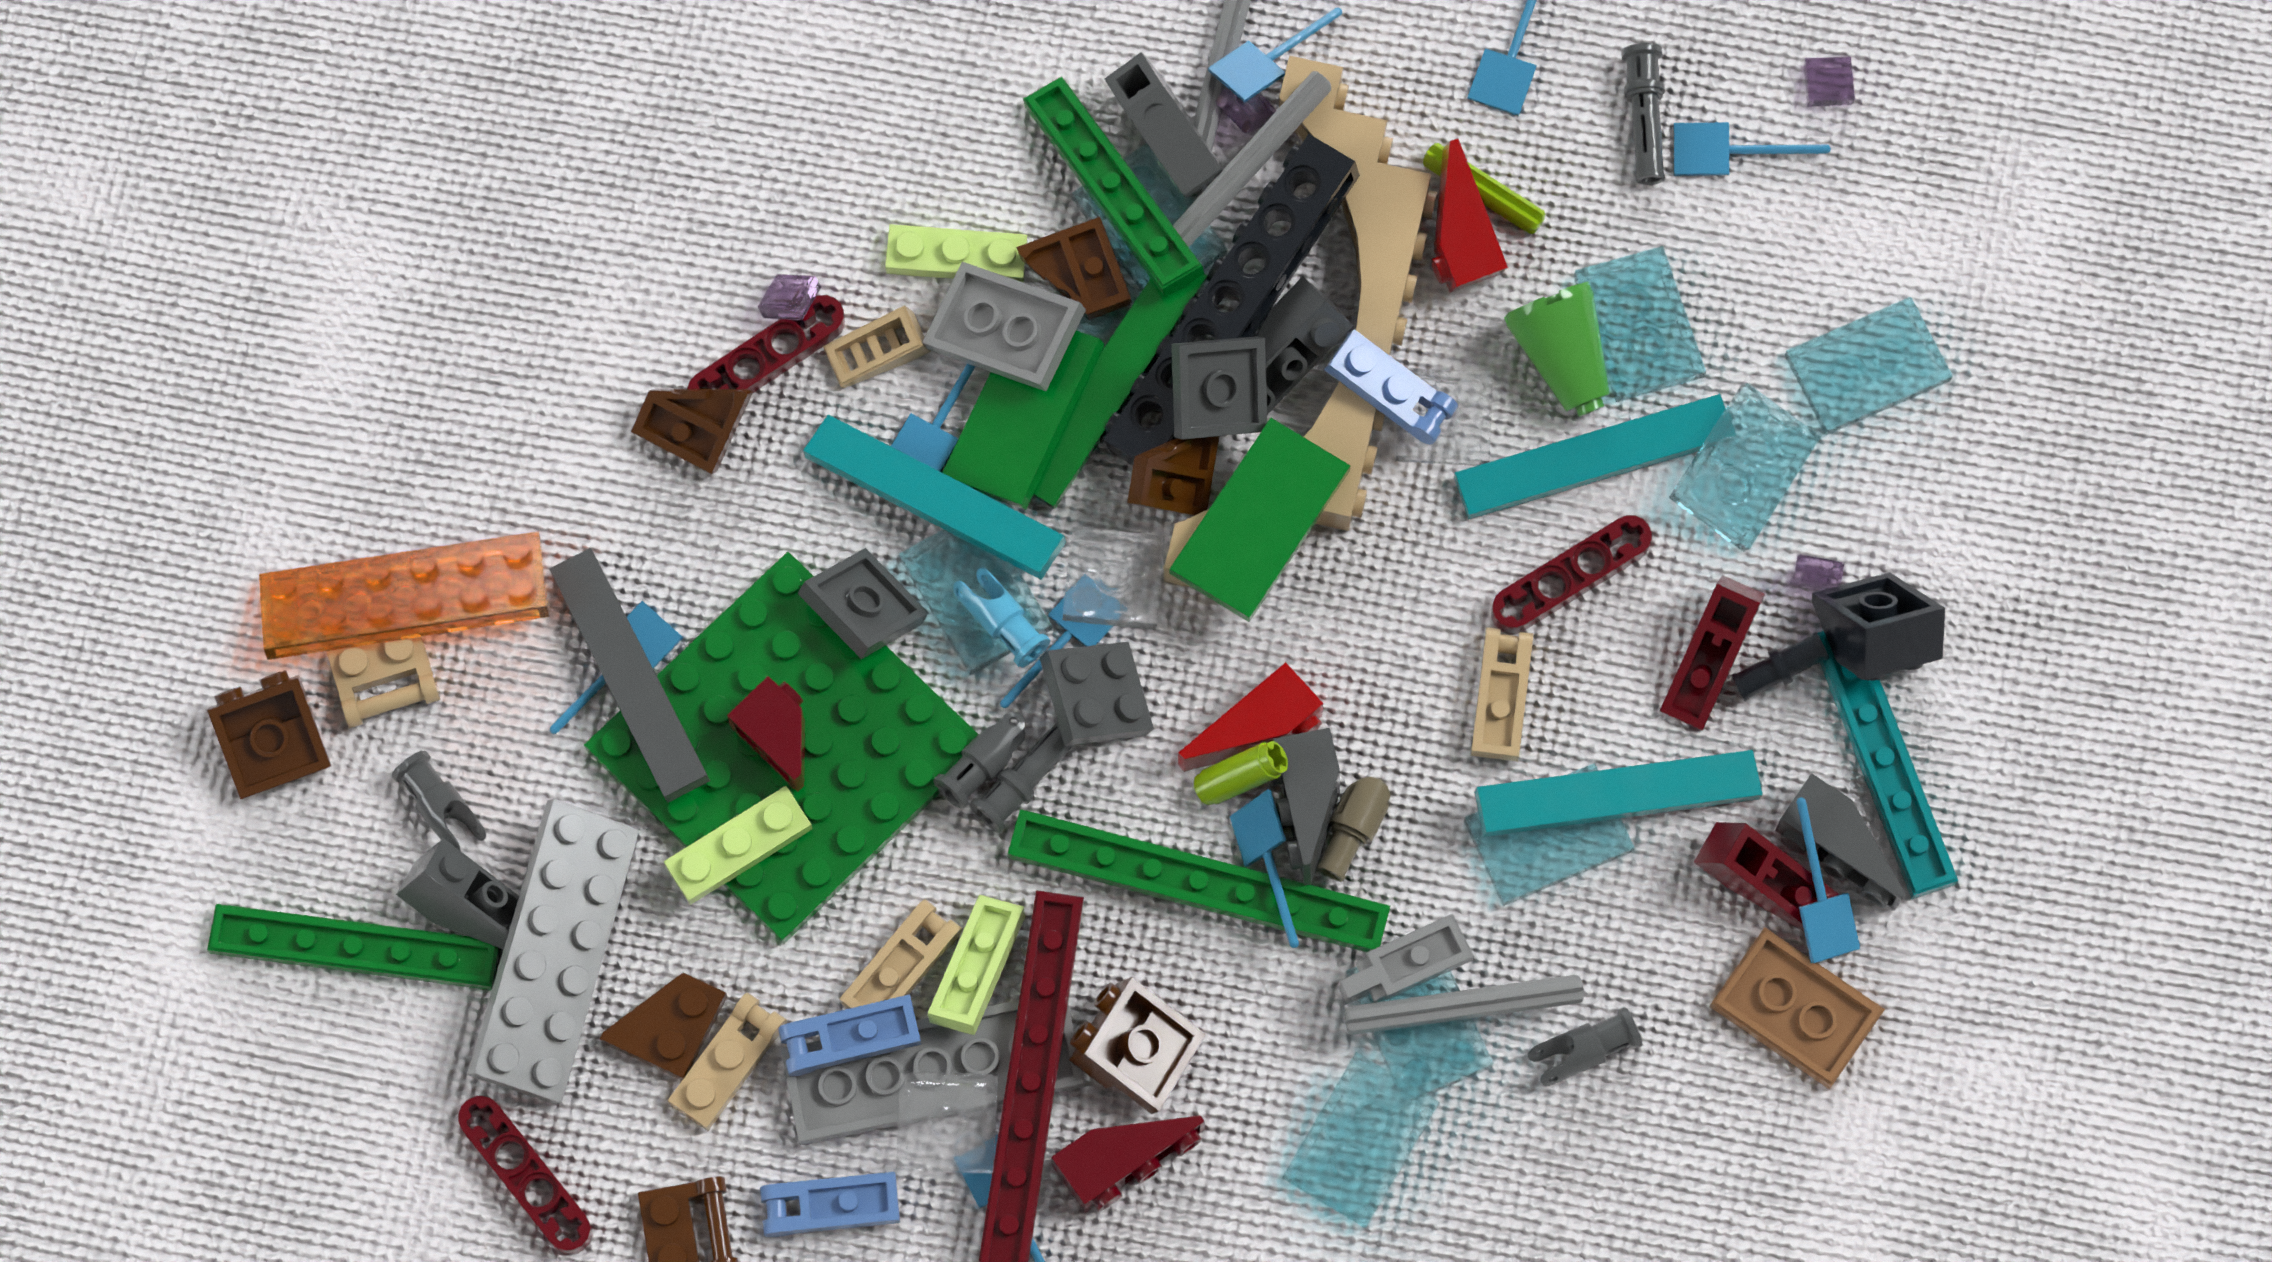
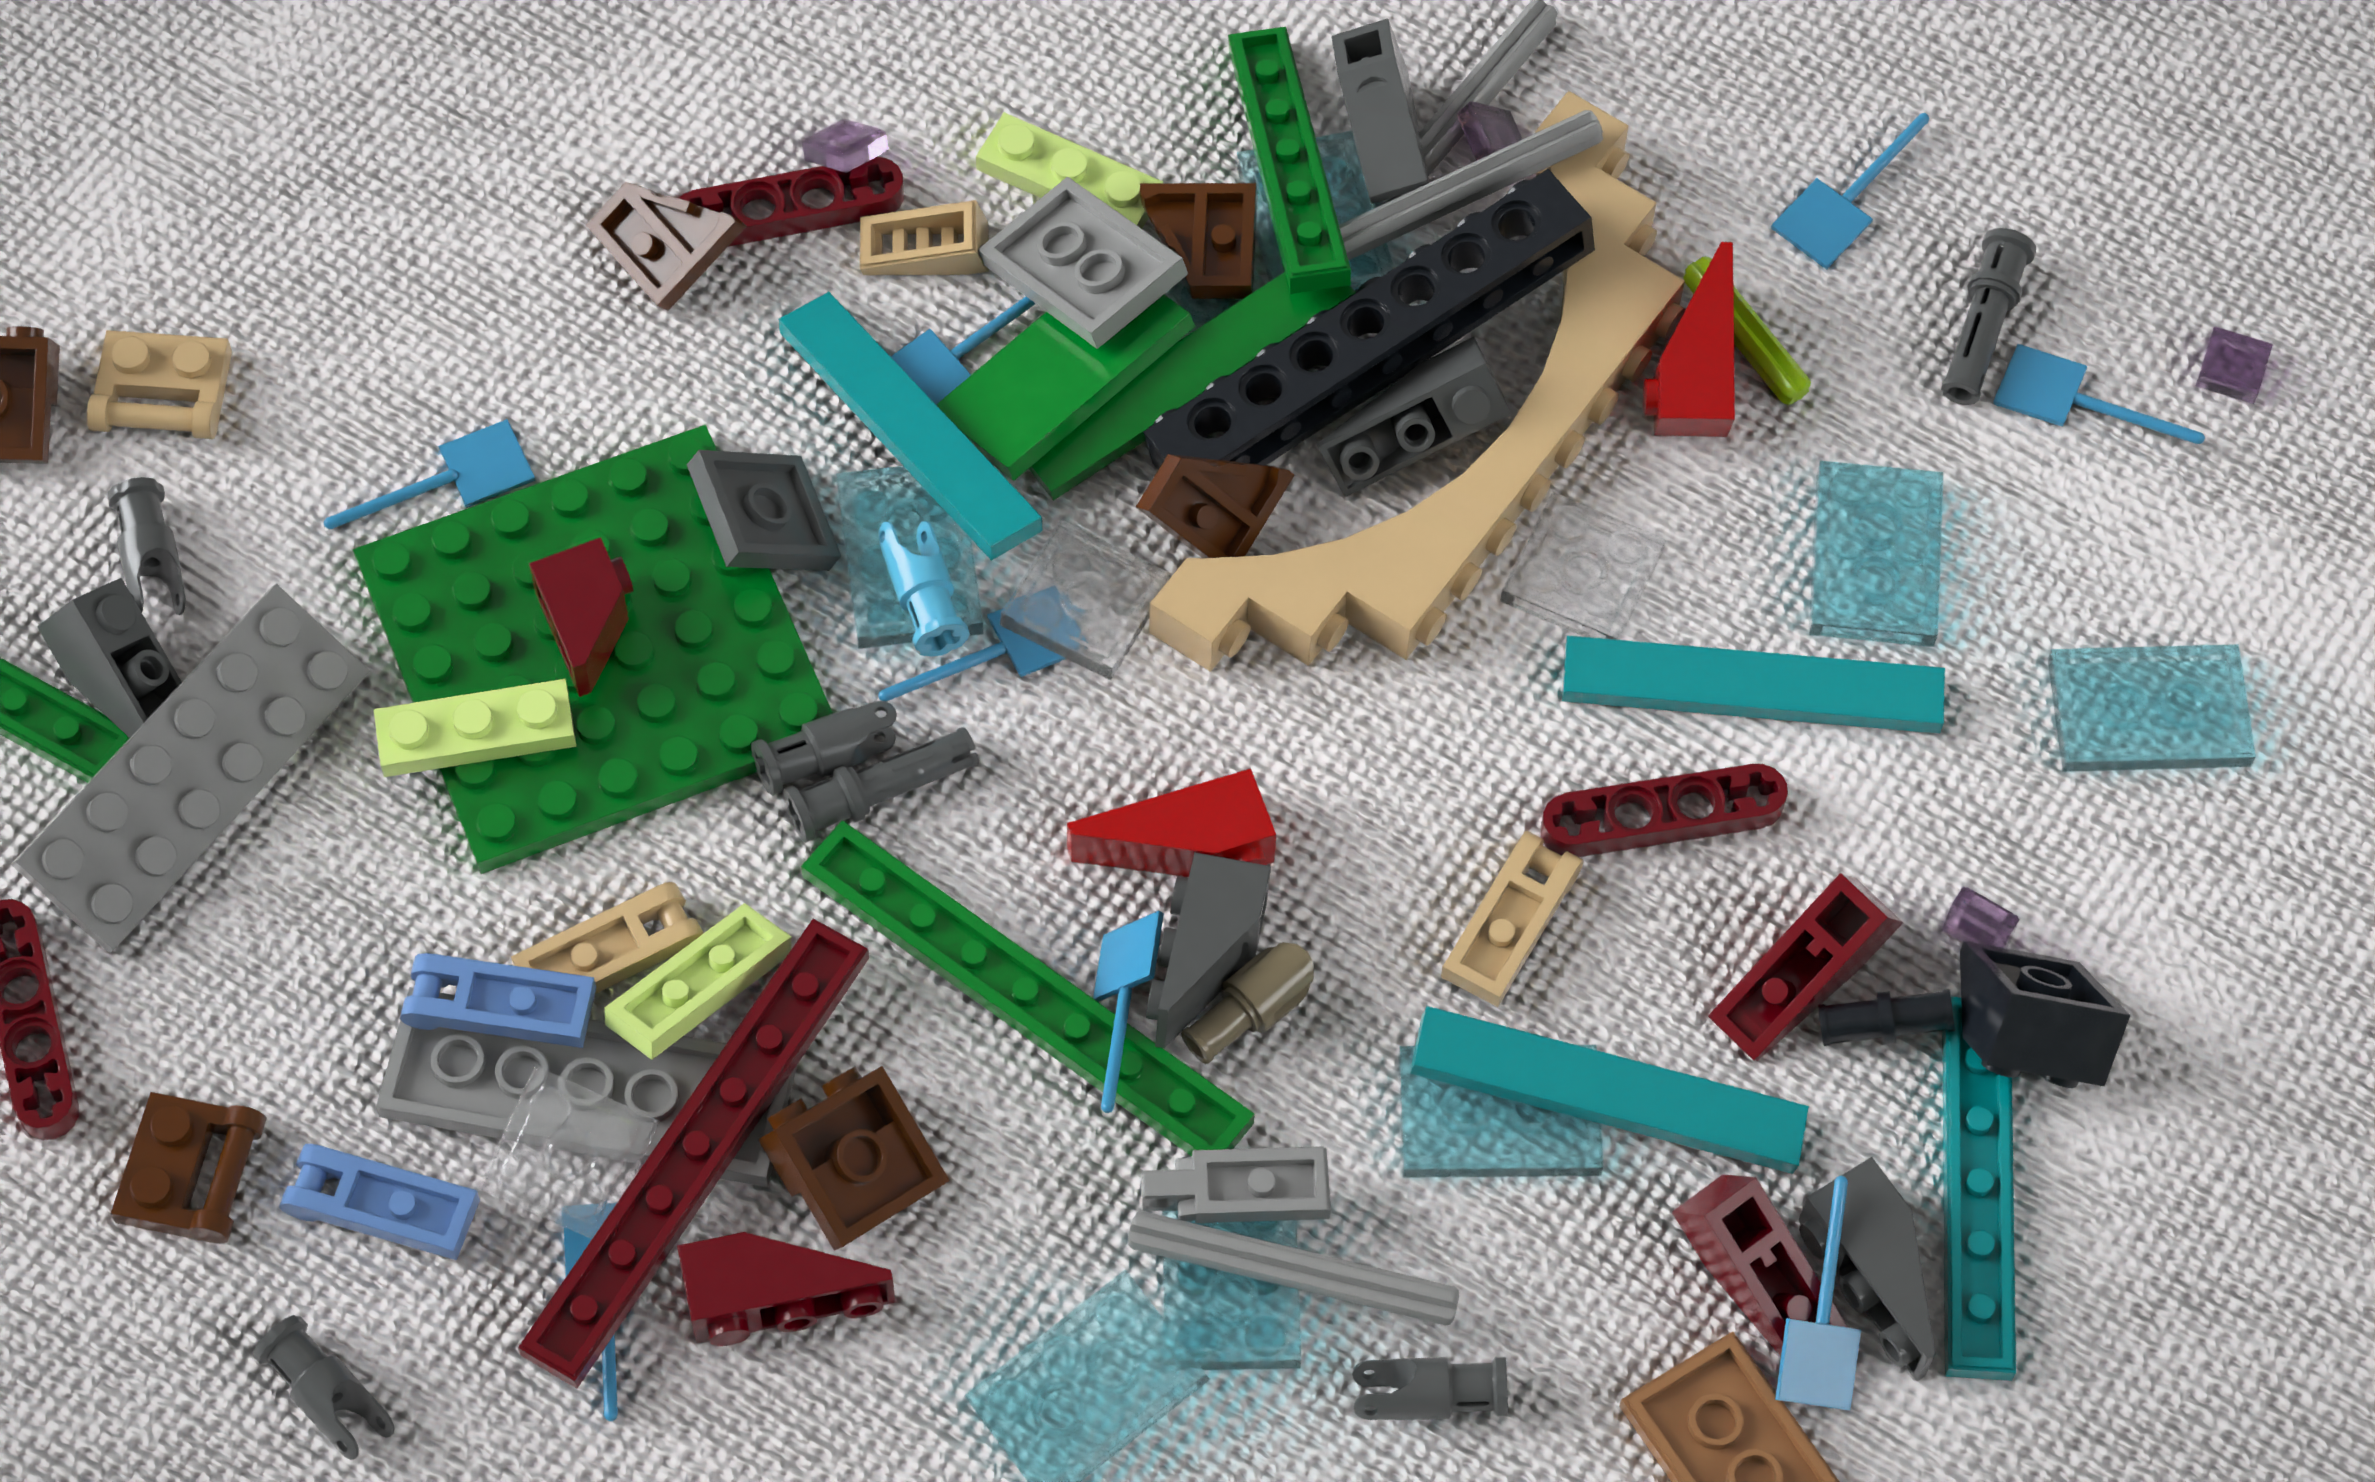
camera: 20 degrees right, 10 degrees down
clear orange plate [259,531,549,660] -> none
dark grey tile [549,548,710,803] -> none
reddish brown wing [600,972,728,1081] -> none
tan plate [668,992,787,1131] -> none
dark grey plate [1039,642,1154,746] -> none
green tile [1169,418,1351,622] -> none
dark grey plate [1171,336,1267,439] -> none
lime piece [1194,741,1288,805] -> none
dark azure piece [1208,7,1342,103] -> none
plate [1324,329,1458,445] -> none
bright green cone [1504,282,1610,417] -> none
clear light blue plate [1669,383,1821,552] -> none

